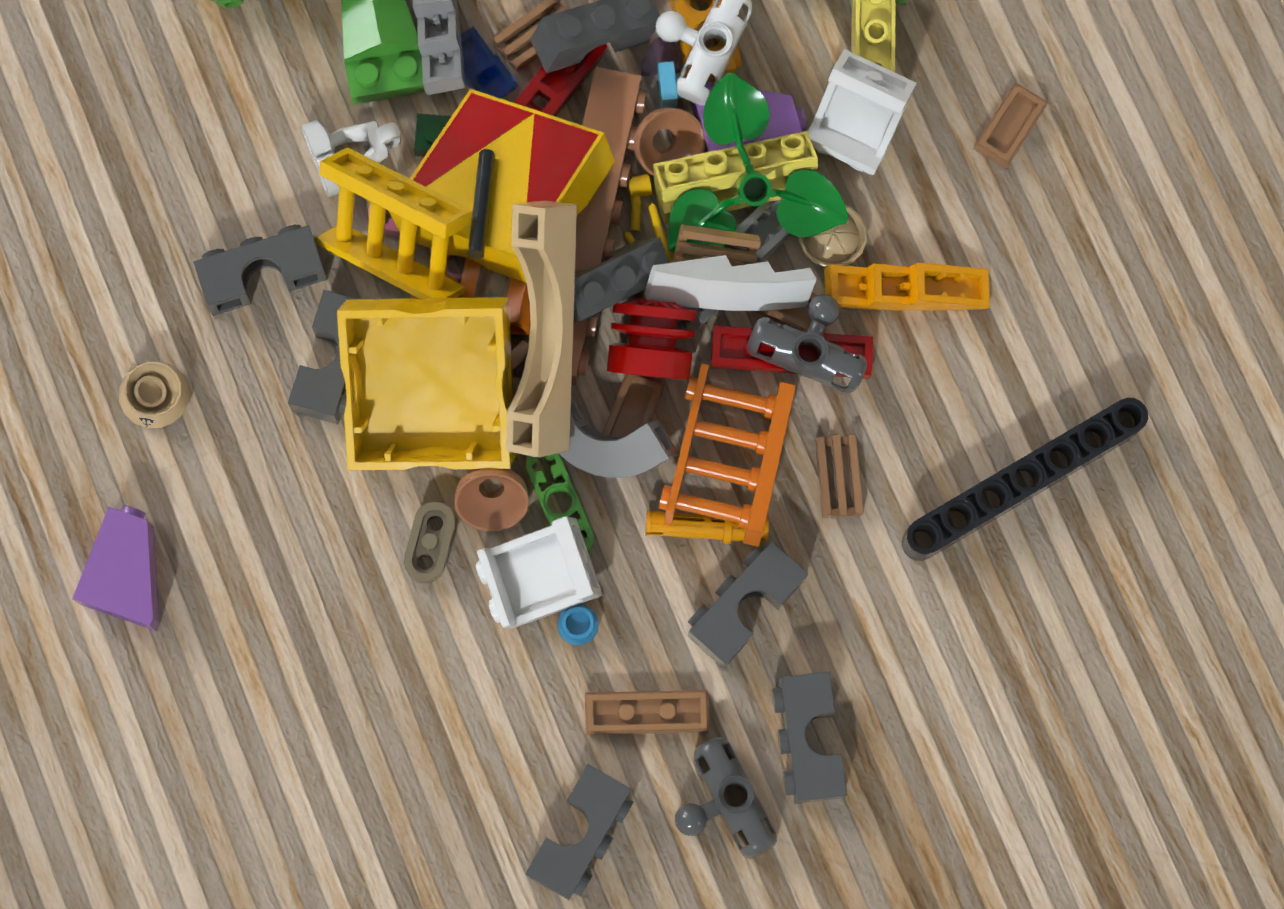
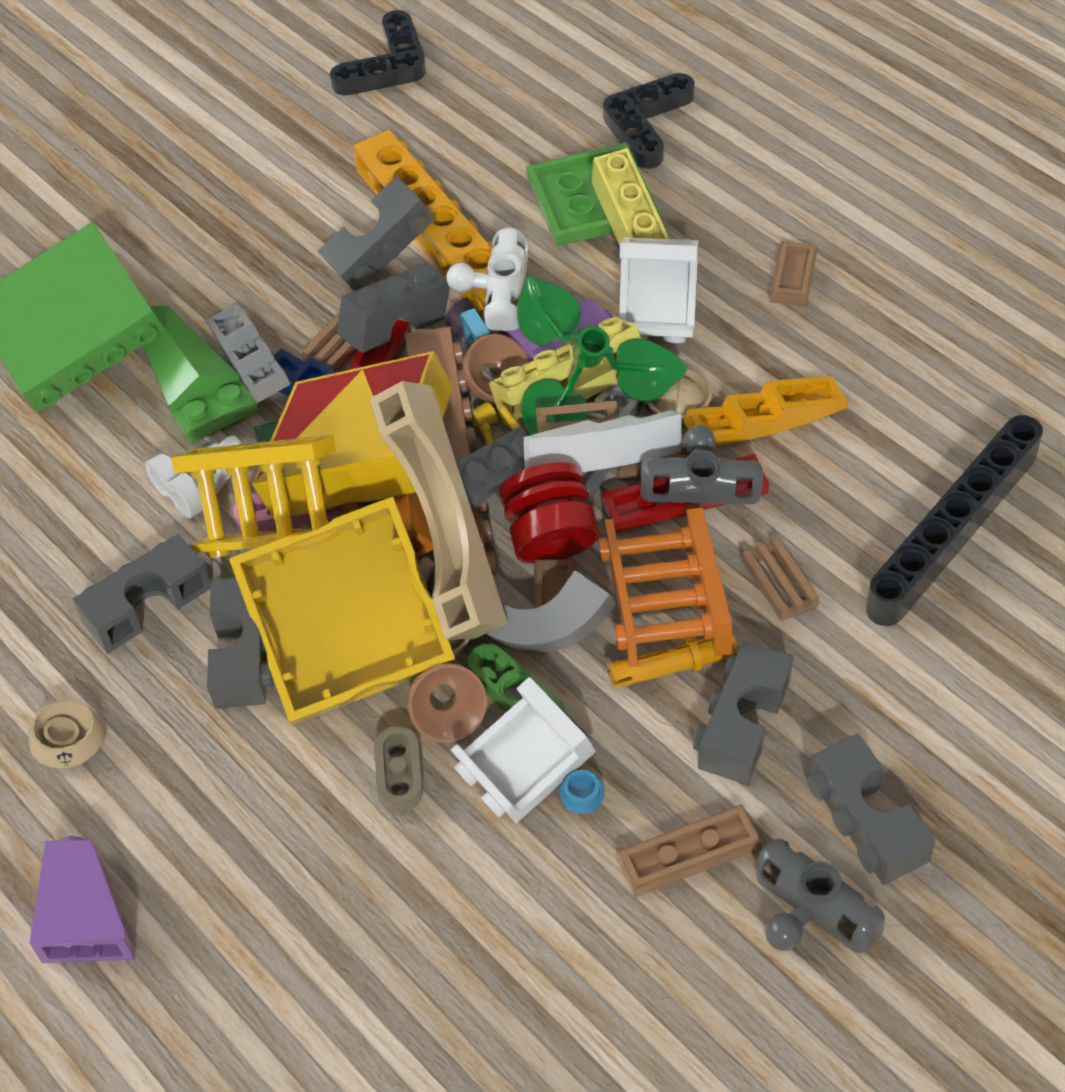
camera: 10 degrees left, 25 degrees down
black bar [468,149,495,259] -> none
dark grey arch [525,764,634,901] -> none

